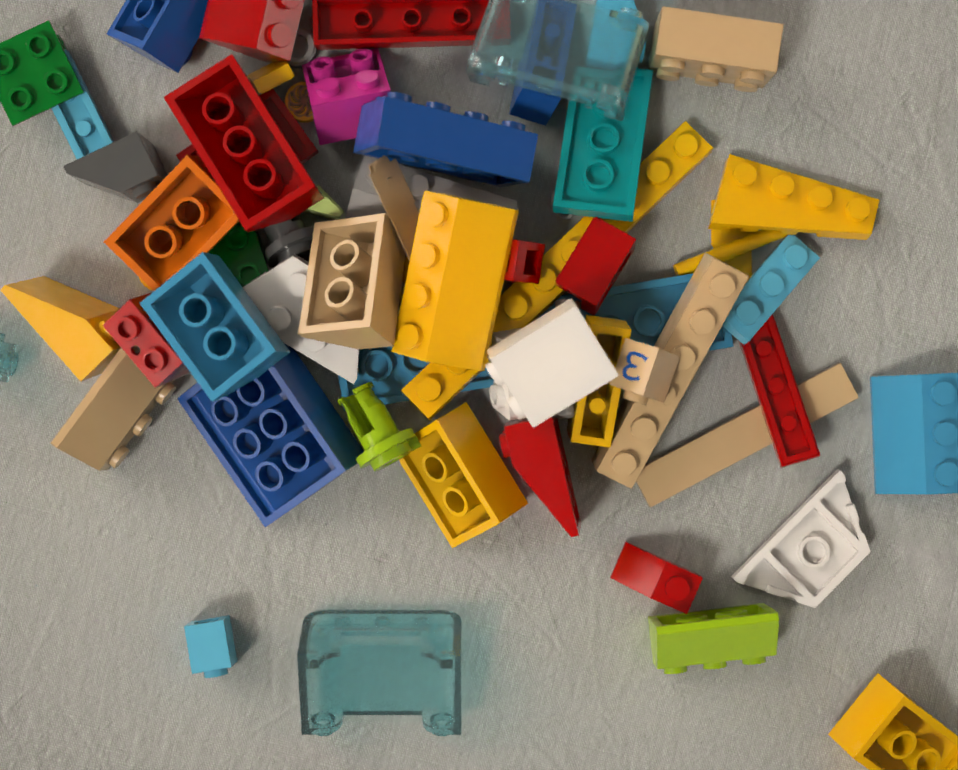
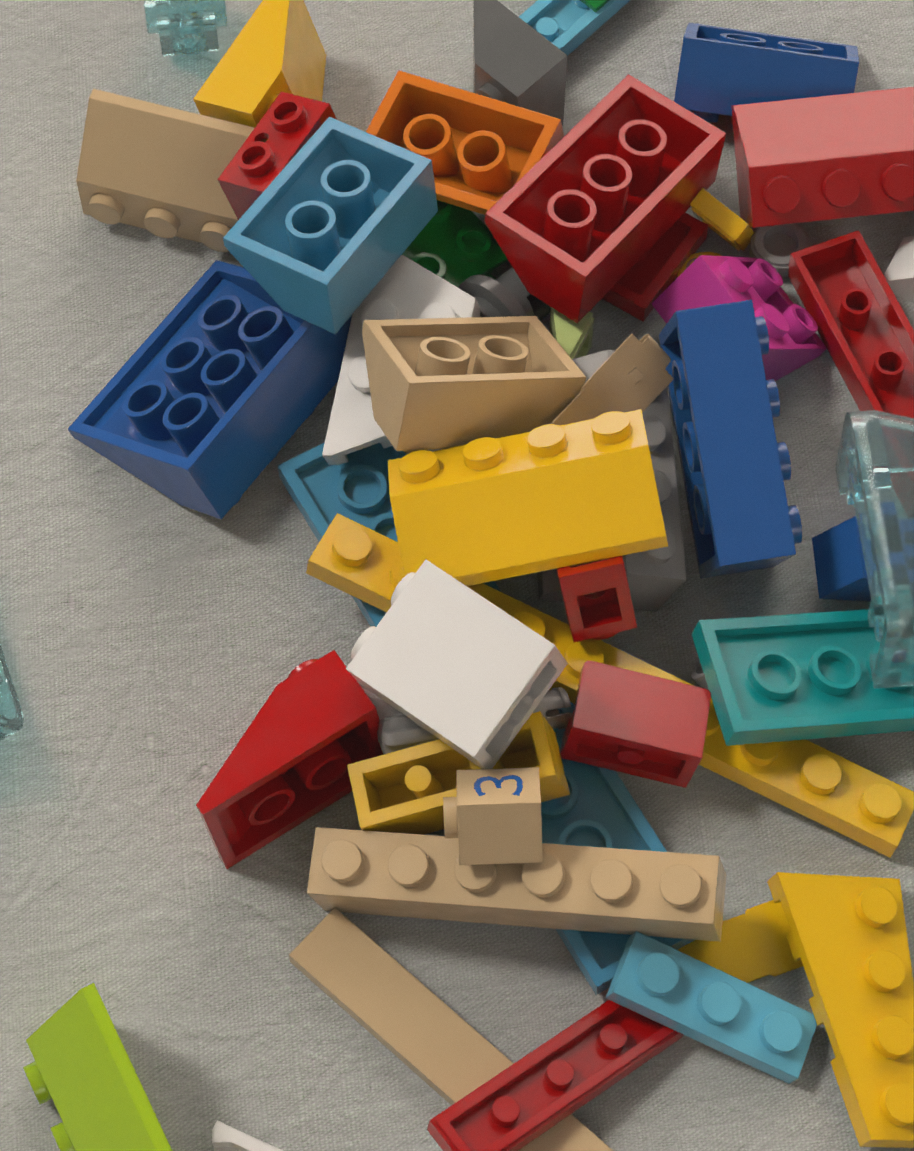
camera: 65 degrees right, 25 degrees down
lime piece [337,382,421,472] -> none
yellow slope [399,402,528,548] -> none
red slope [610,541,703,614] -> none
yellow bar [673,230,787,276] -> none

